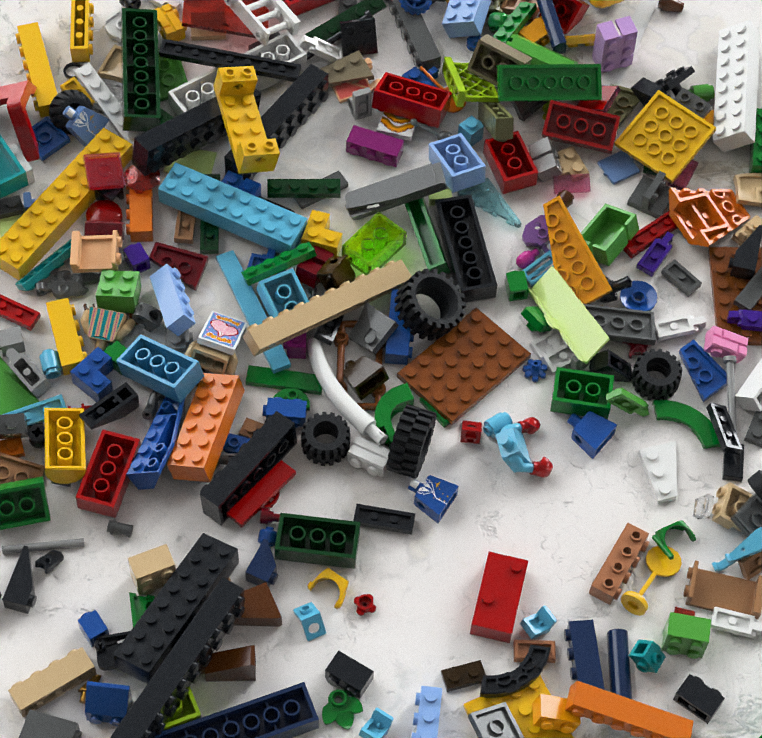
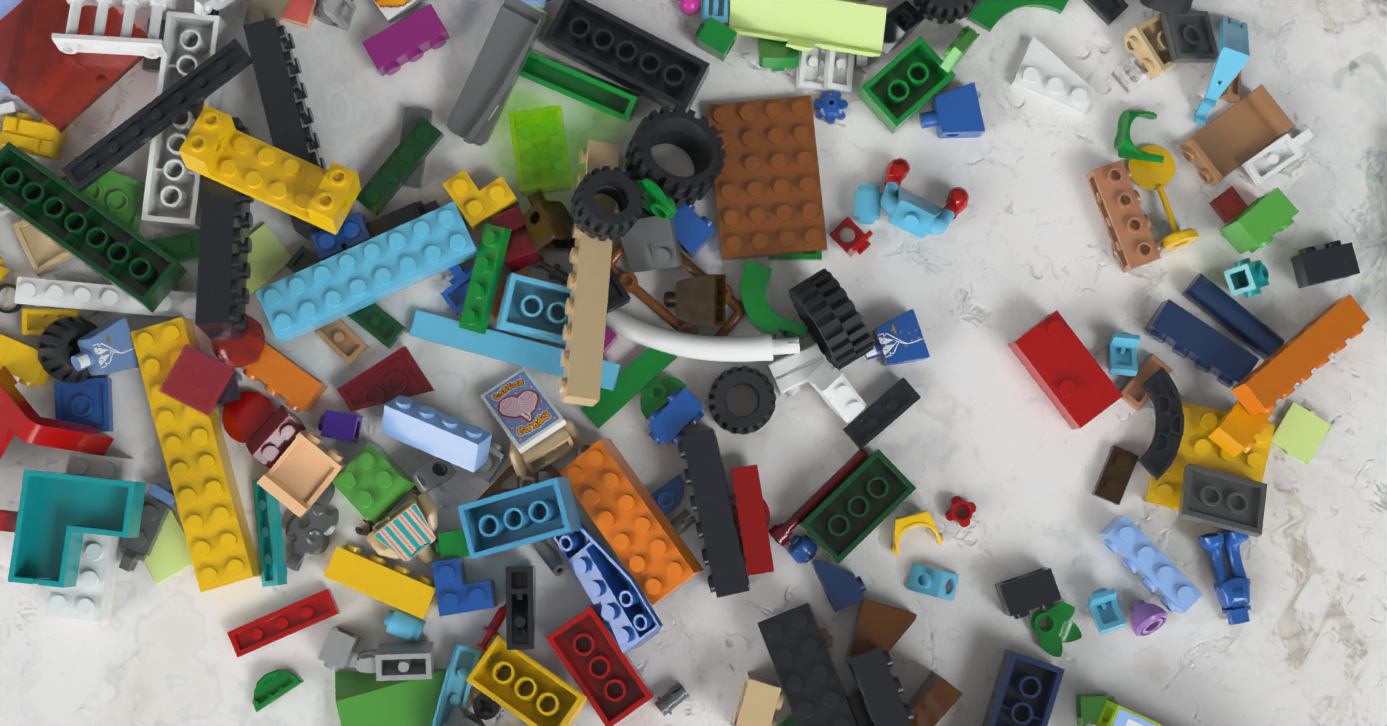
camera: 50 degrees left, 25 degrees up
medium nougat plate [239,417,264,438] -> none
none -> black tyre [570,166,644,241]
none -> green plate [636,178,677,220]
none -> white brick [807,361,866,423]

